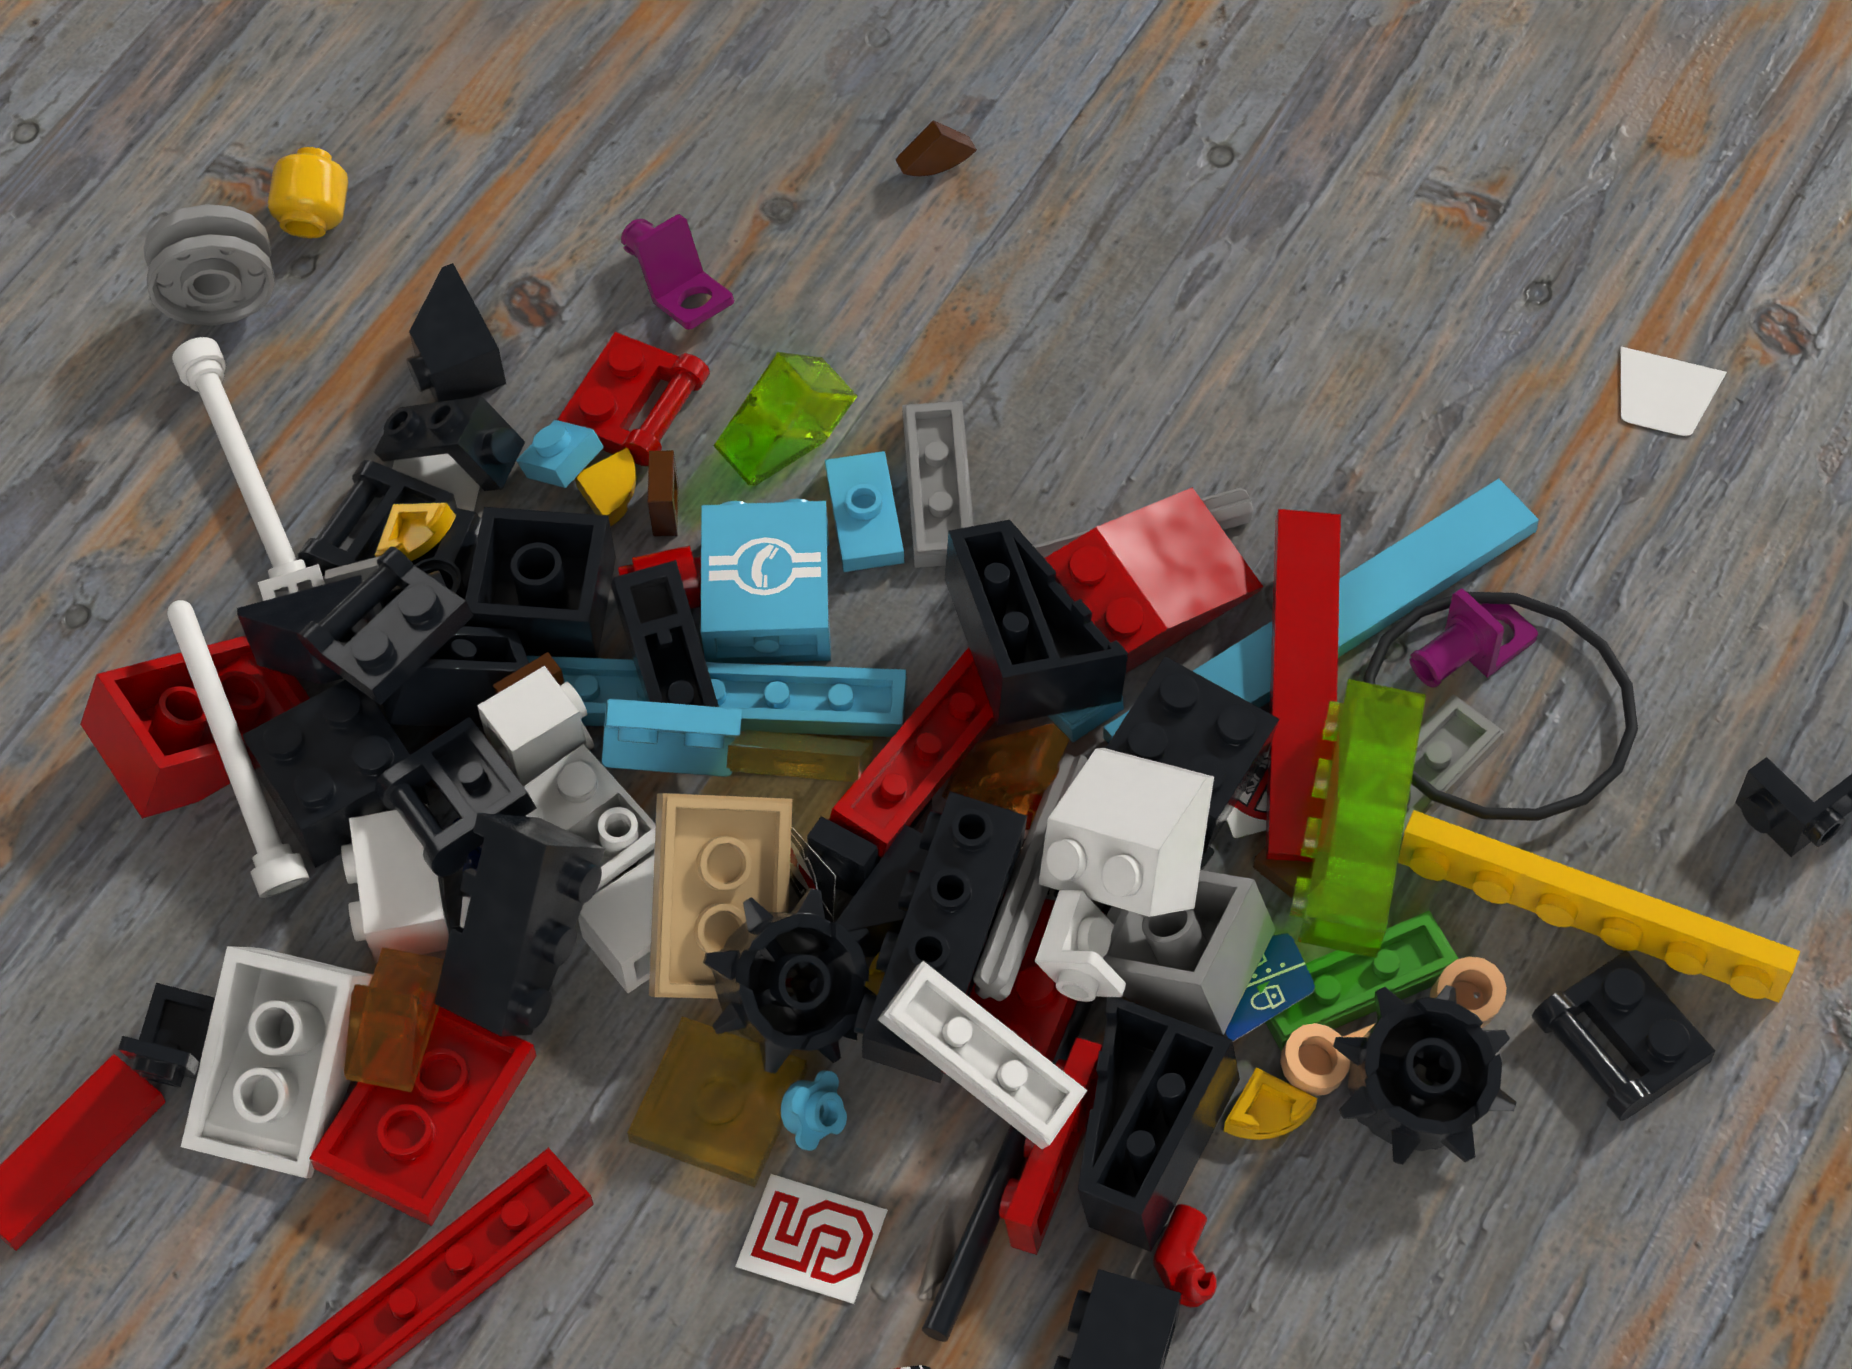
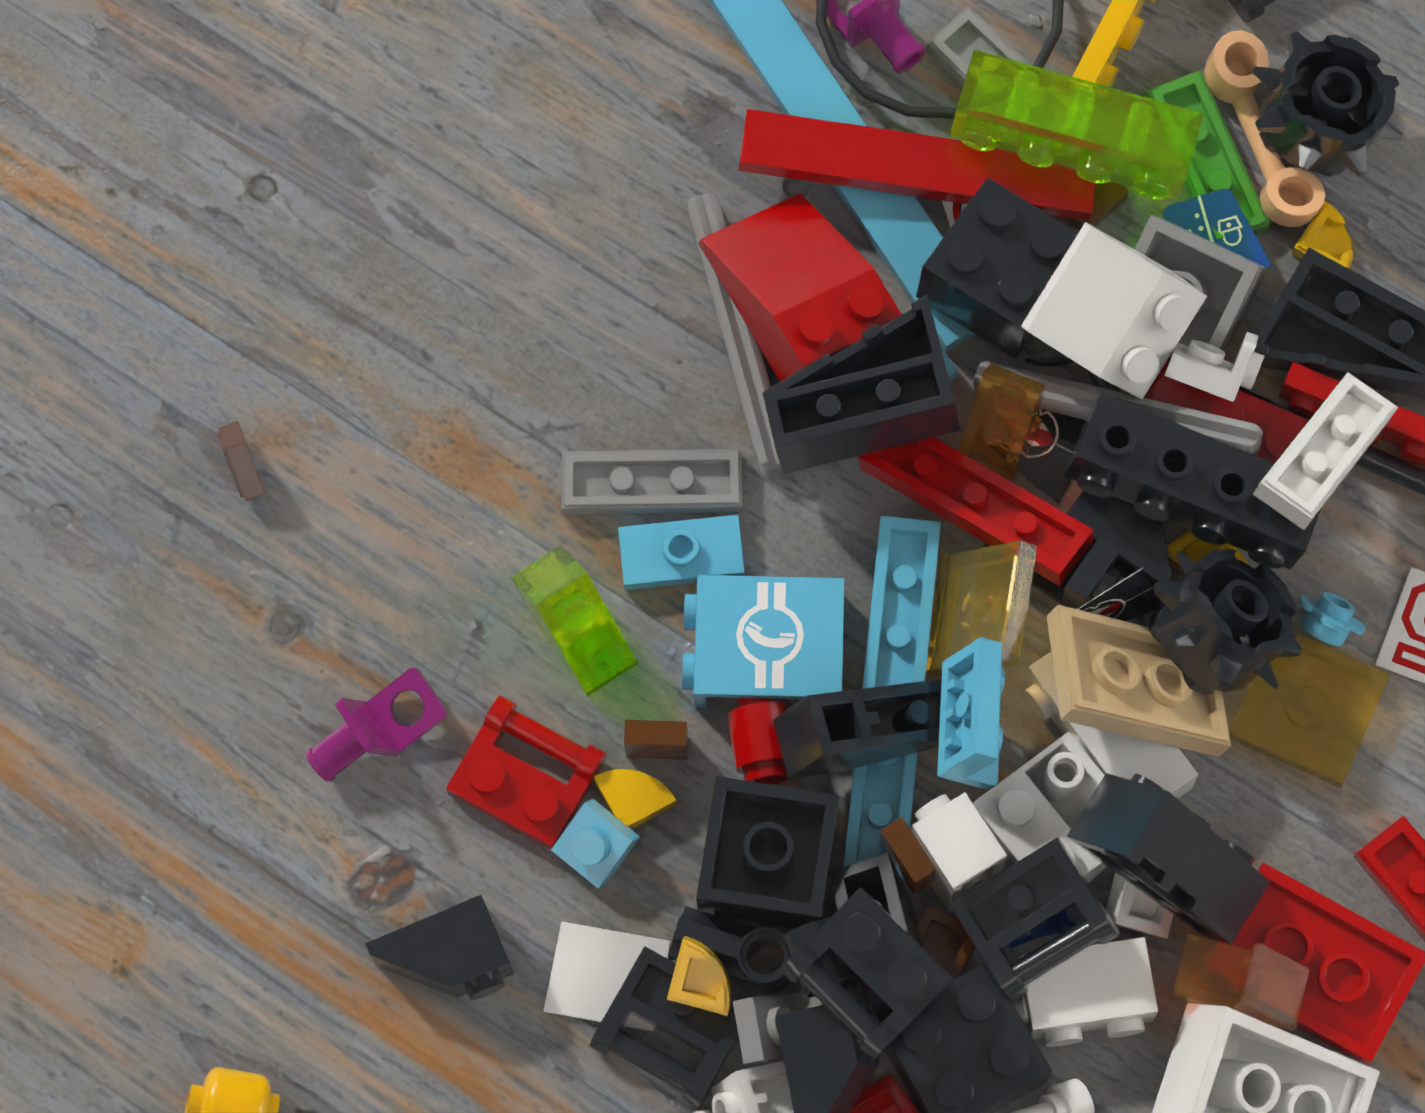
camera: 85 degrees left, 15 degrees up
black bracket [374,396,525,491] -> none

